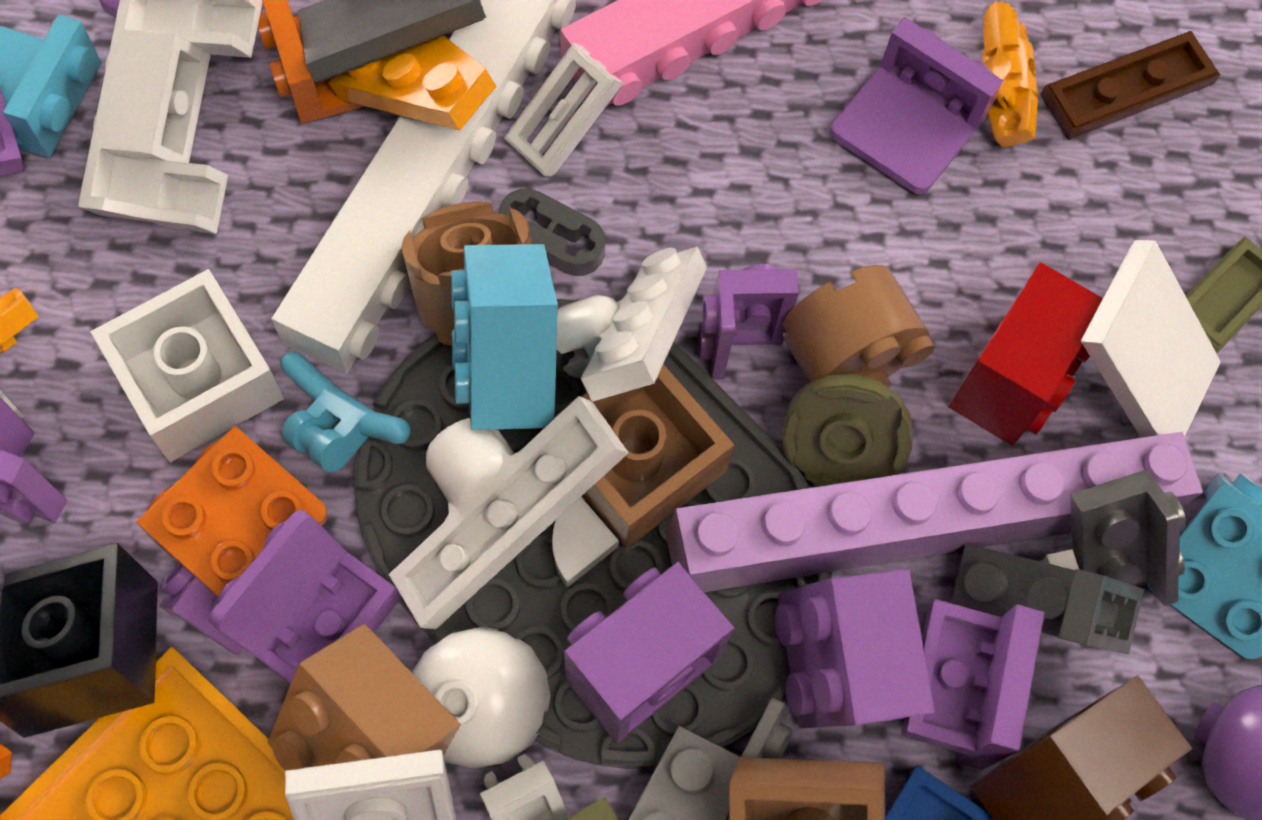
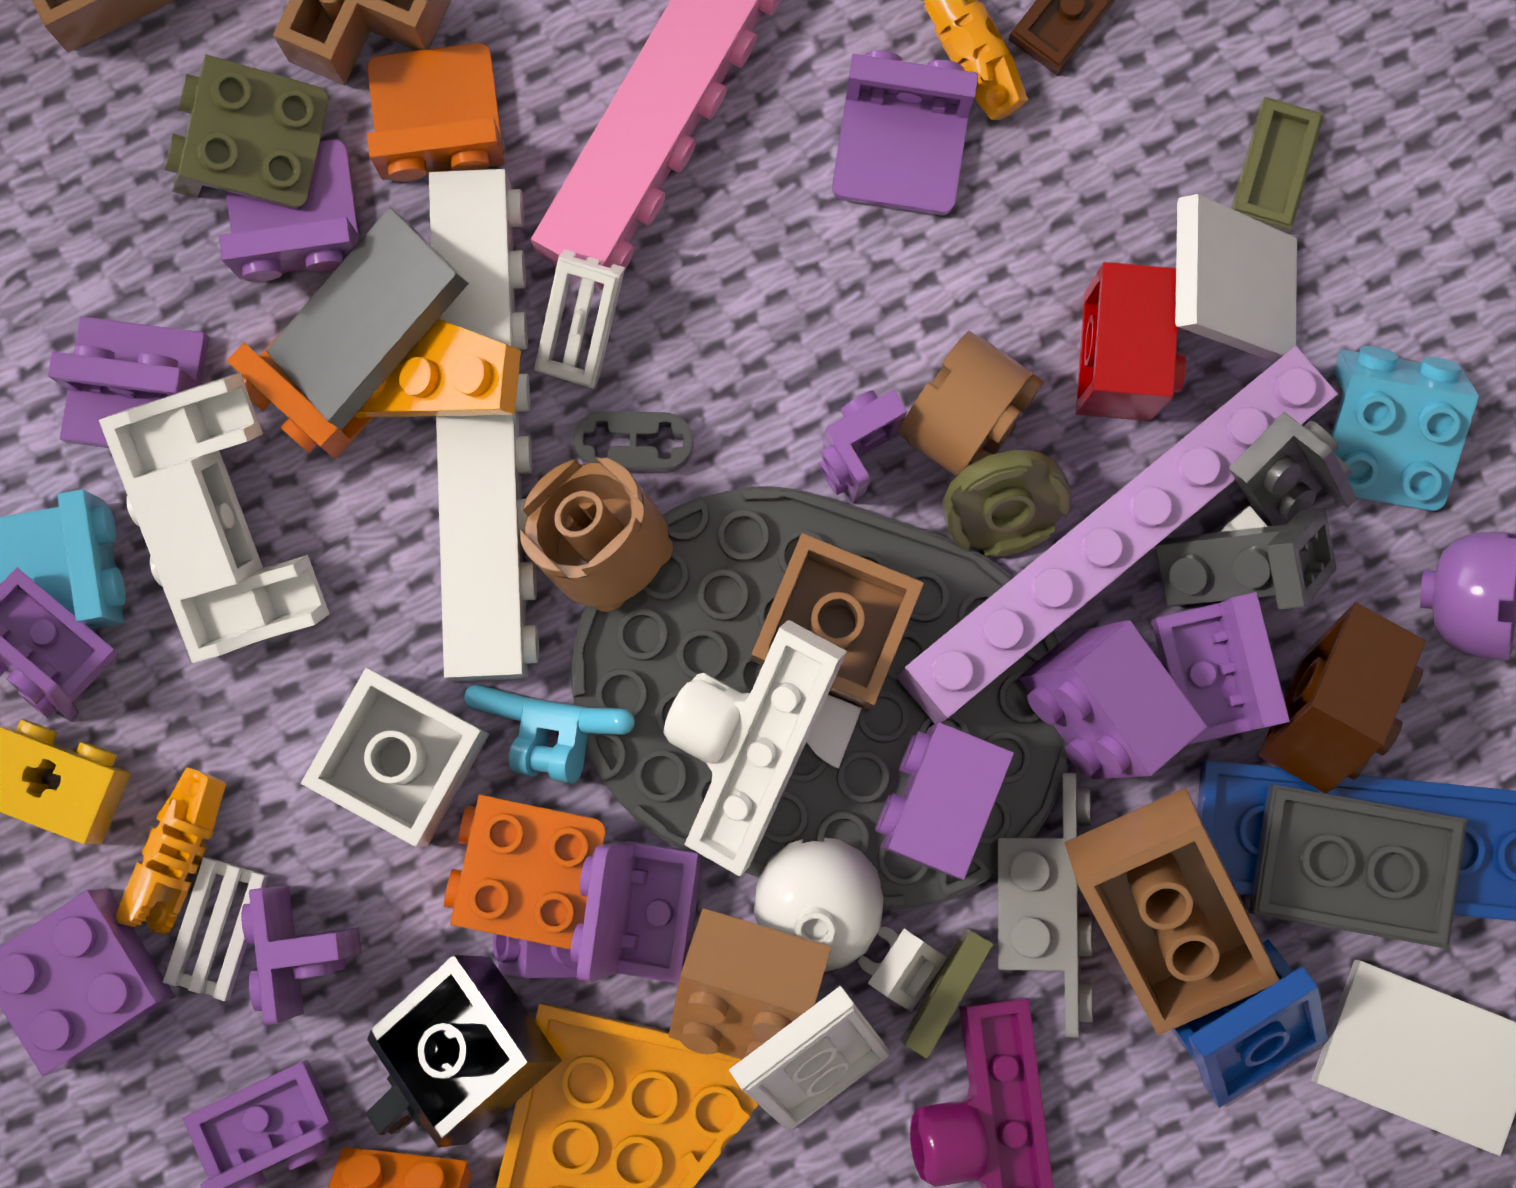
camera: 25 degrees left, 15 degrees up
medium azure brick [451,244,558,430] -> none
white plate [557,246,707,402] -> none

